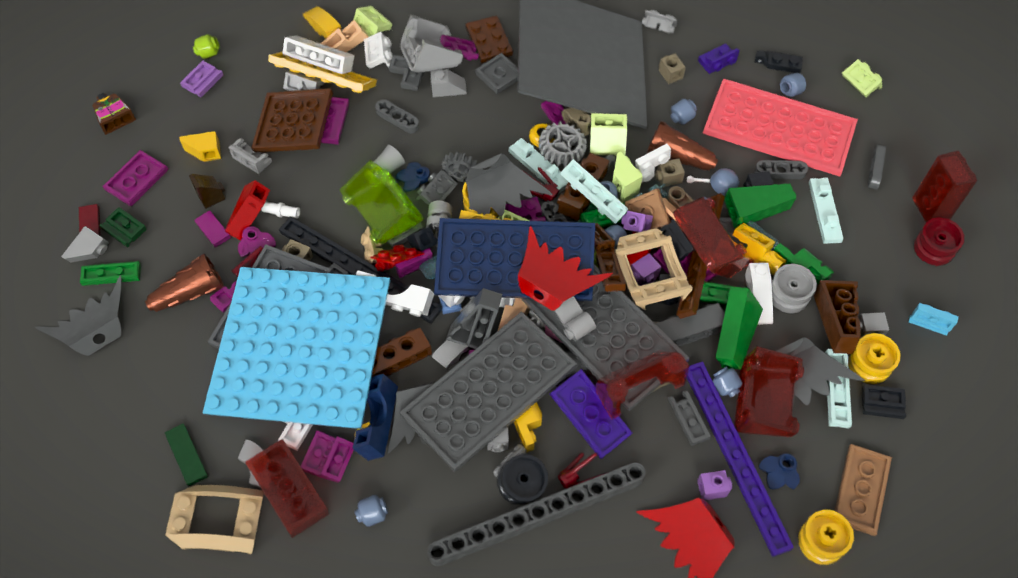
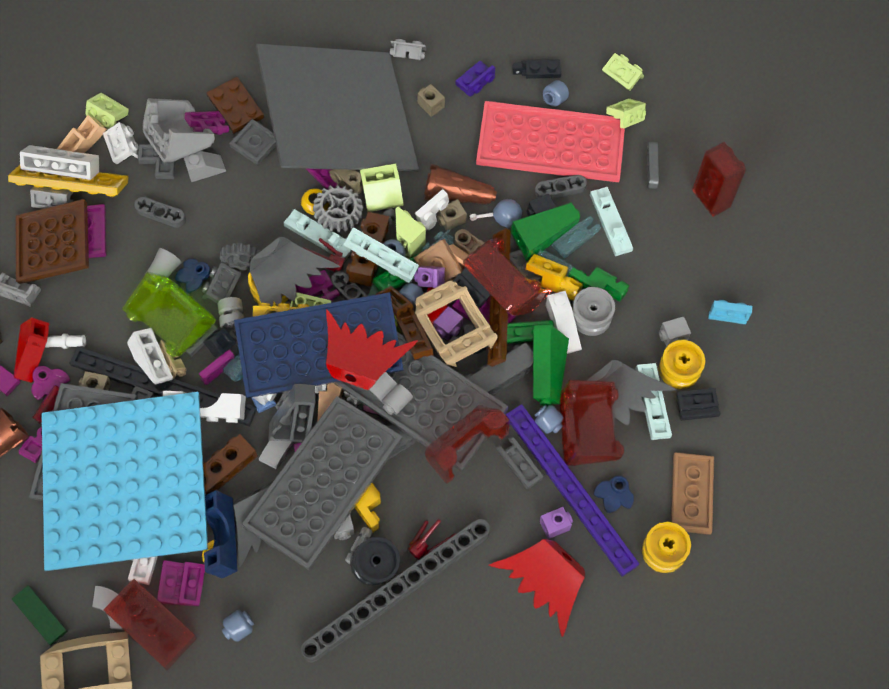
camera: 15 degrees left, 5 degrees up
yellow slope [303,7,341,39] -> none
red hinge [371,245,424,271] -> none
dark purple tile [549,369,632,459] -> none
sand blue head [670,99,697,125] -> none
reddish brown wedge [814,280,861,354] -> none
dark red wheel [914,217,965,266] -> none
none -> white slope [127,328,173,384]
none -> clear light blue hinge [552,216,601,258]
none -> yellowish green bracket [606,99,646,129]

